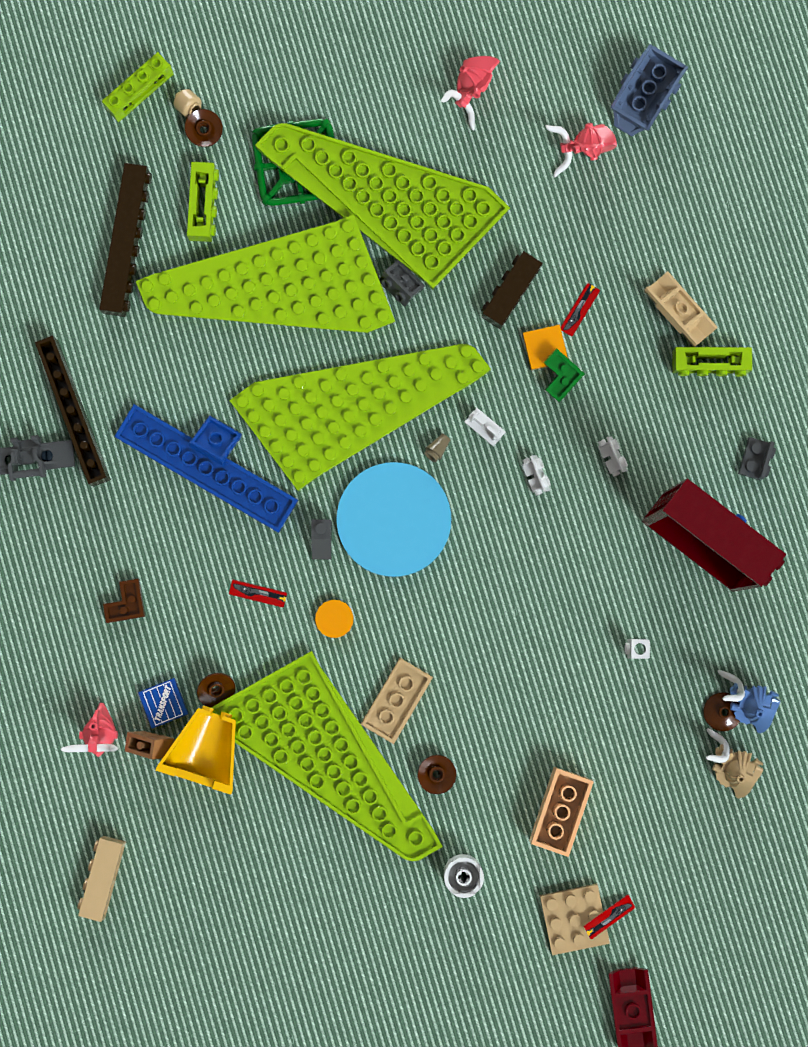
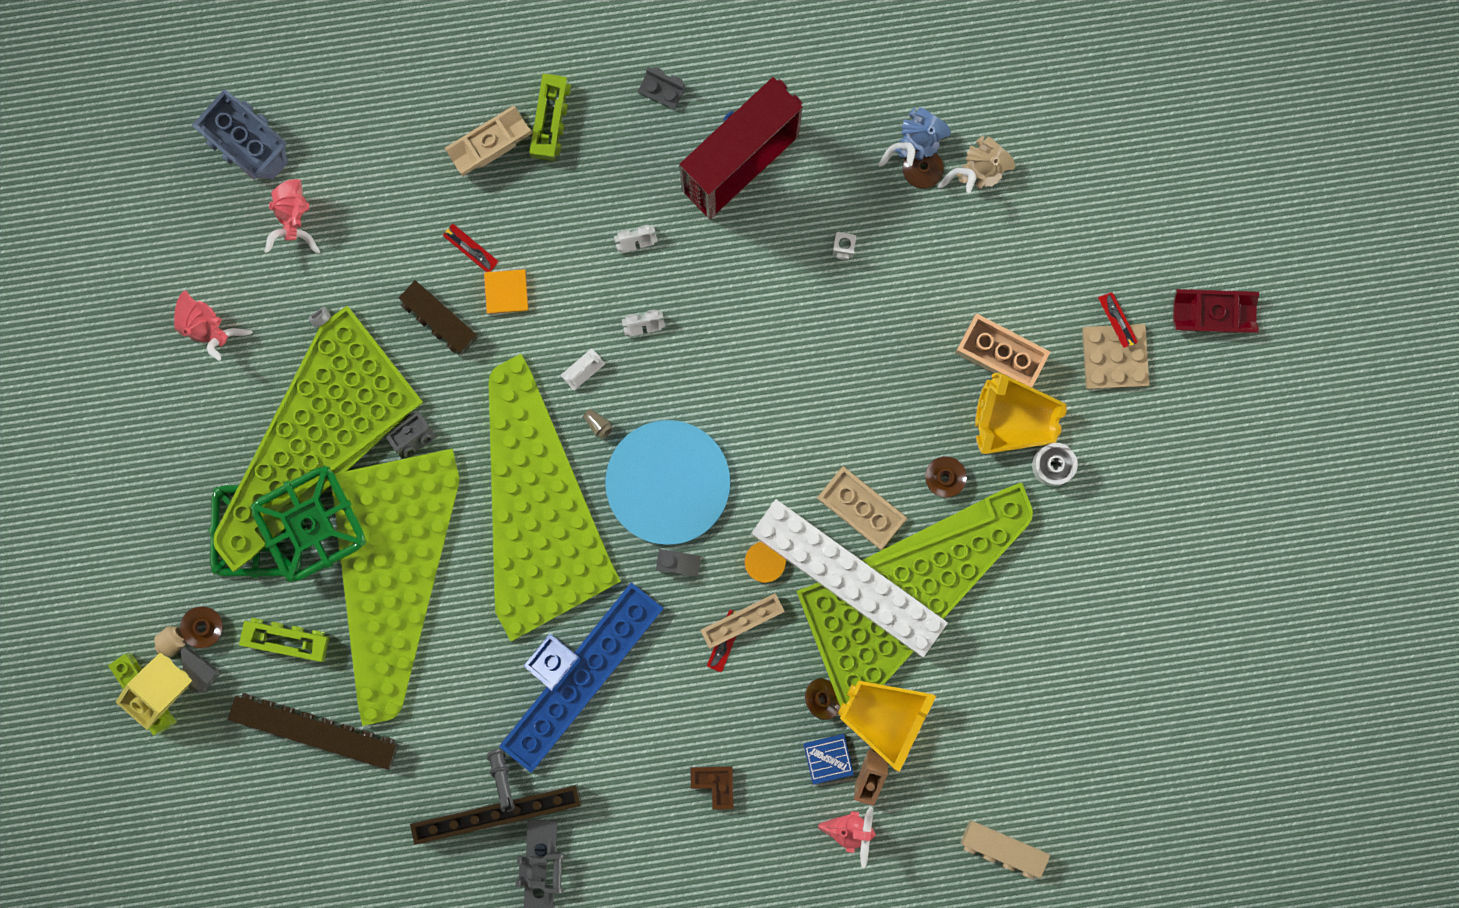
camera: 80 degrees left, 0 degrees up
green plate [543,348,585,402] -> none
none -> light yellow slope [116,652,192,730]
none -> dark grey slope [181,647,221,693]
none -> green plate [250,465,367,583]
none -> light grey tile [308,306,331,327]
none -> dark grey pin [487,749,515,812]
none -> tan plate [700,593,785,649]
none -> white brick [751,499,948,657]
none -> yellow cone [975,373,1067,454]

